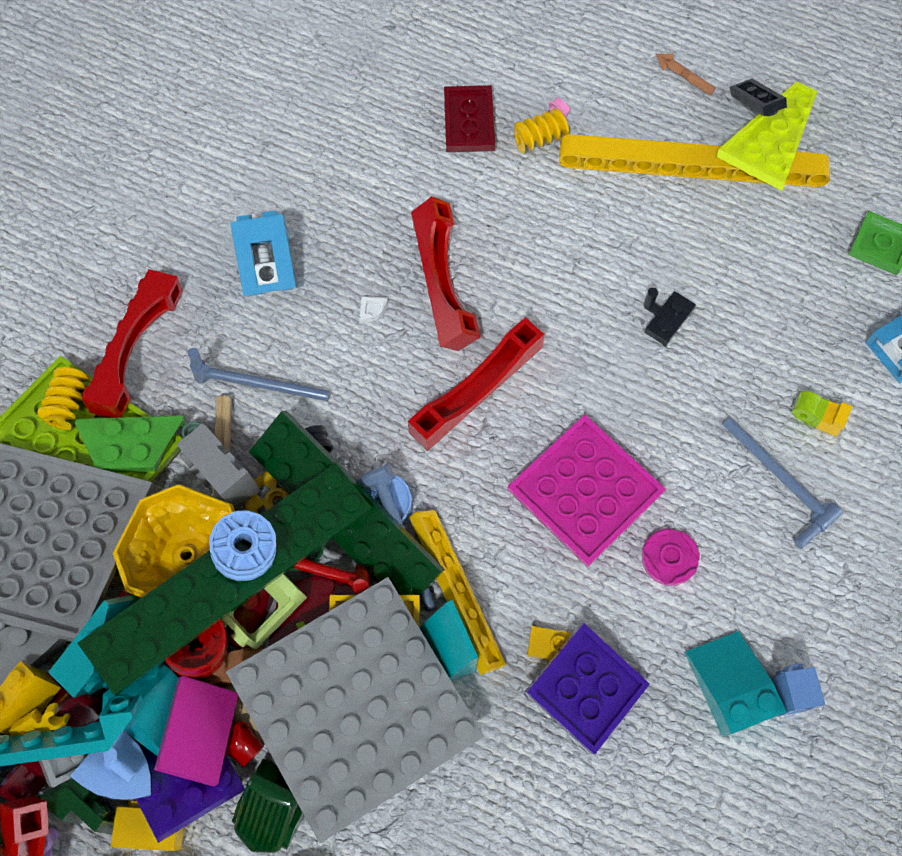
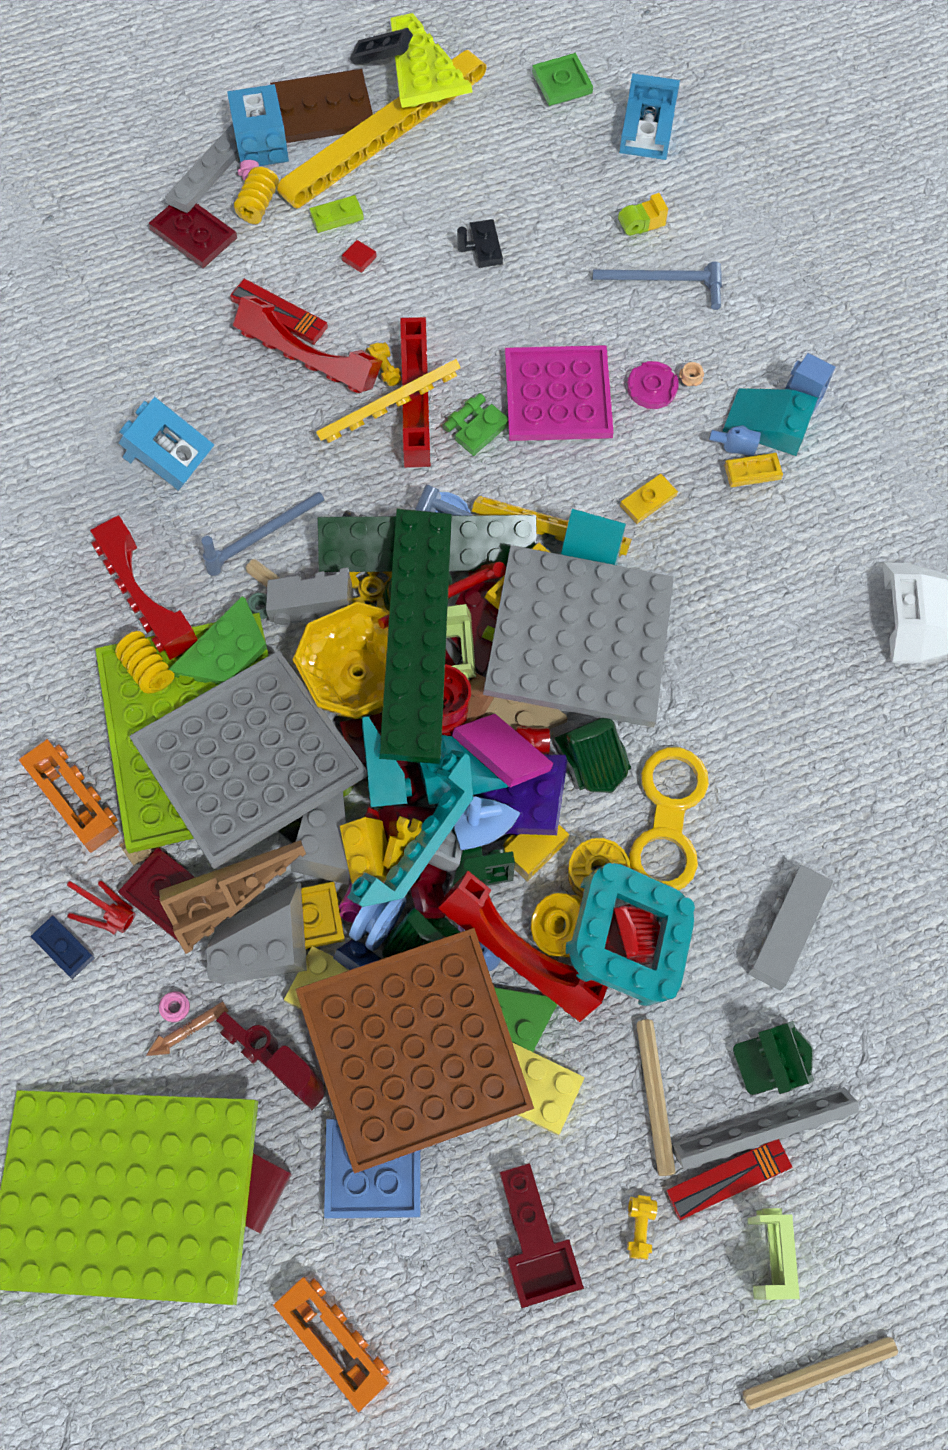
camera: 50 degrees left, 0 degrees up
light blue wheel [209,511,276,581] -> none
white tile [359,296,388,324] -> none
dark purple plate [524,623,650,755] -> none
nougat piece [656,54,716,96] -> none
none -> light grey plate [165,123,239,213]
none -> dark azure brick [227,84,289,166]
none -> red tile [230,278,328,345]
none -> reddish brown plate [270,69,373,143]
none -> lime plate [309,195,364,233]
none -> yellow plate [316,359,461,443]
none -> red tile [342,240,377,273]
none -> yellow bar [365,342,401,386]
none -> bright green plate [442,393,508,456]
none -> light nougat plate [679,362,704,386]
none -> medium blue piece [709,425,761,456]
none -> yellow plate [724,452,783,488]

